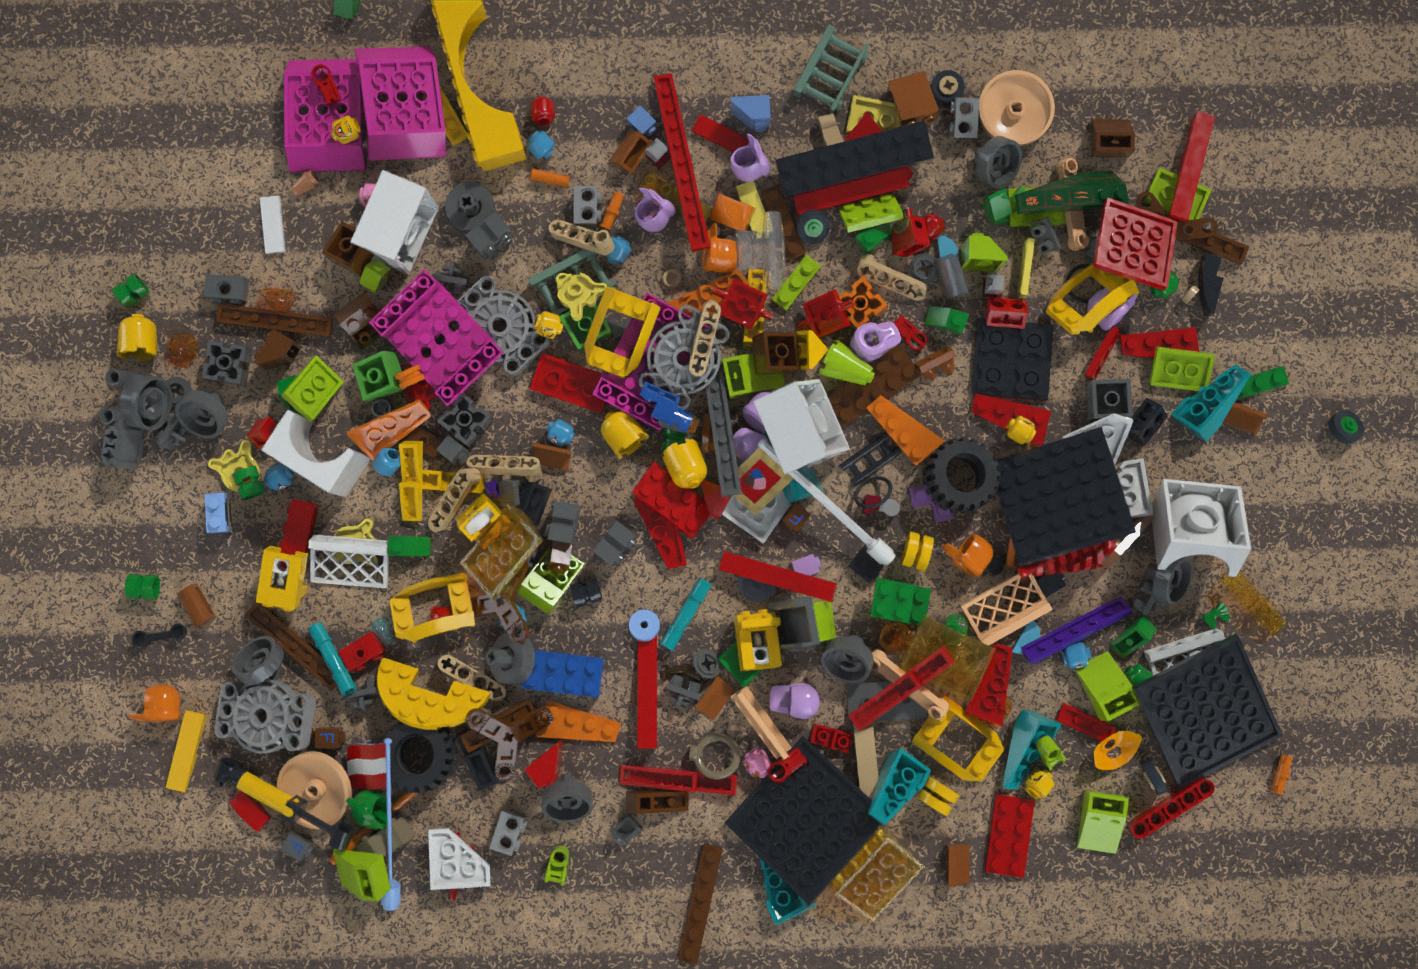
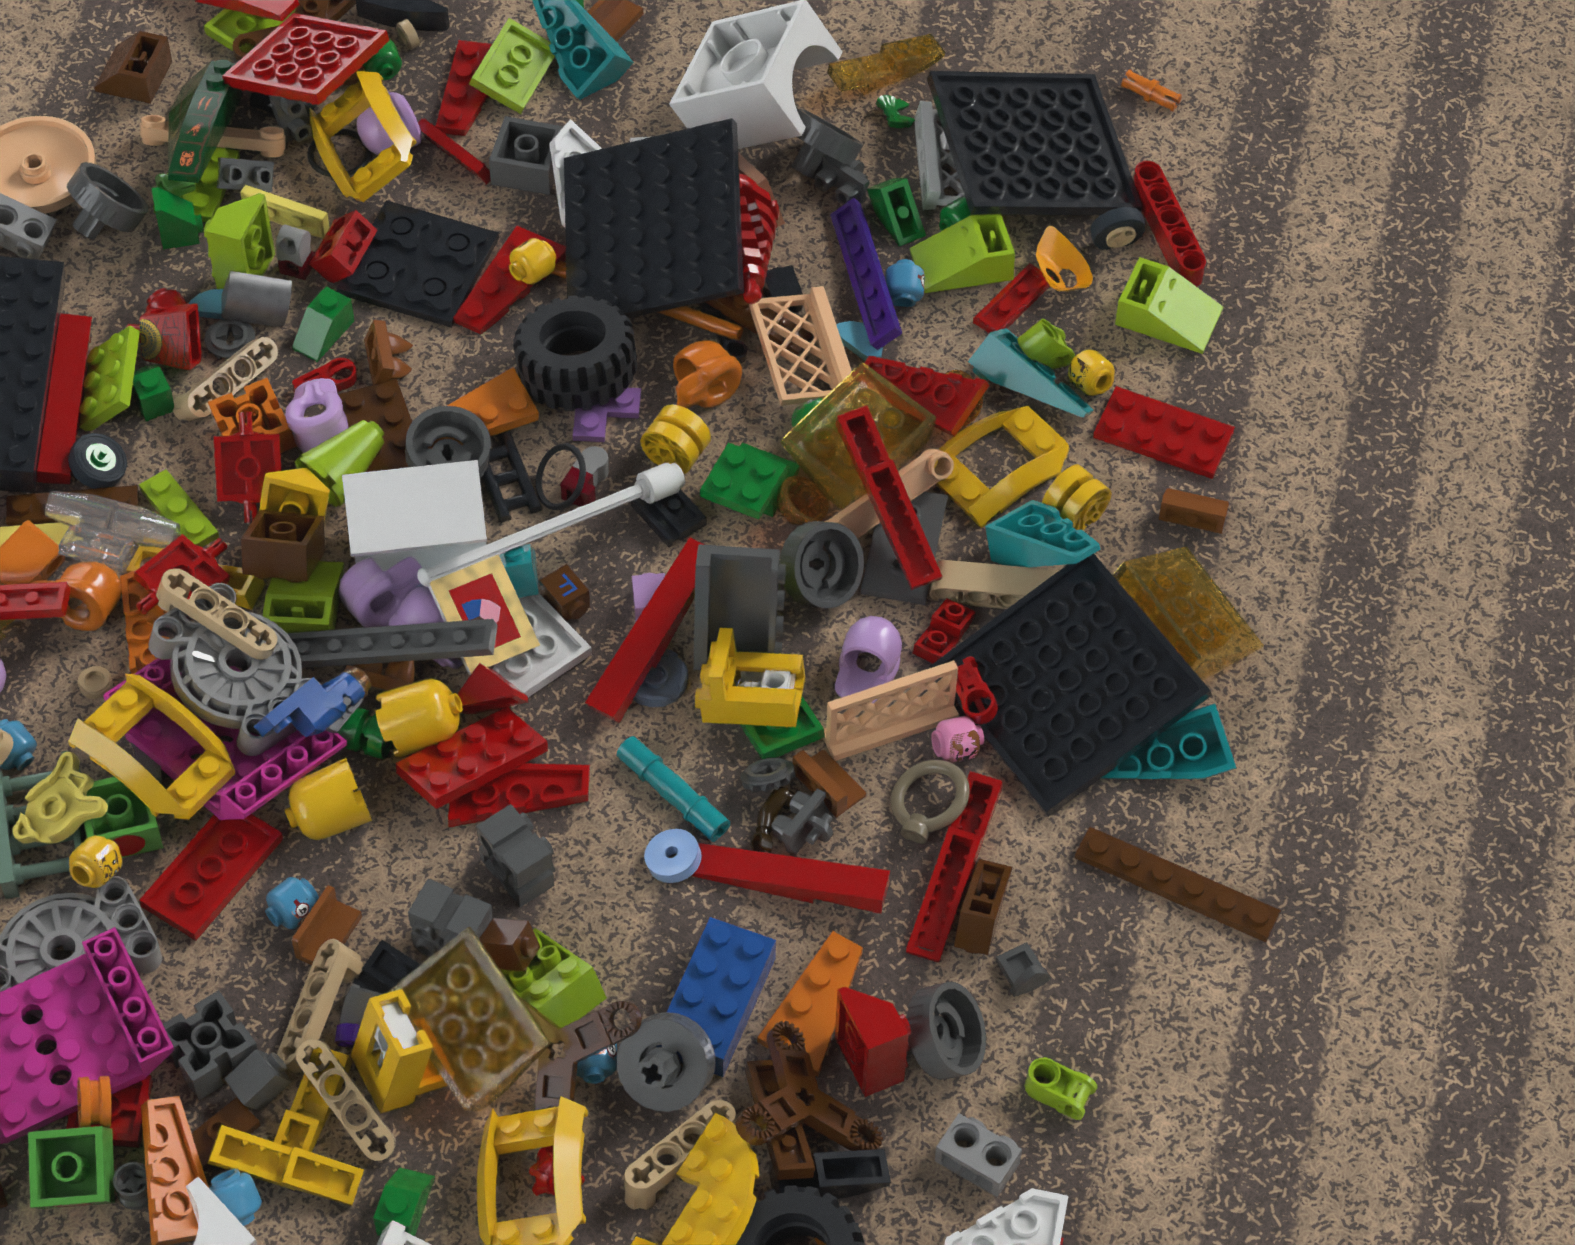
camera: 75 degrees left, 30 degrees down
black wheel [570,577,603,608] -> none
black brick [1128,398,1168,446] -> none
none -> dark grey piece [405,406,491,478]

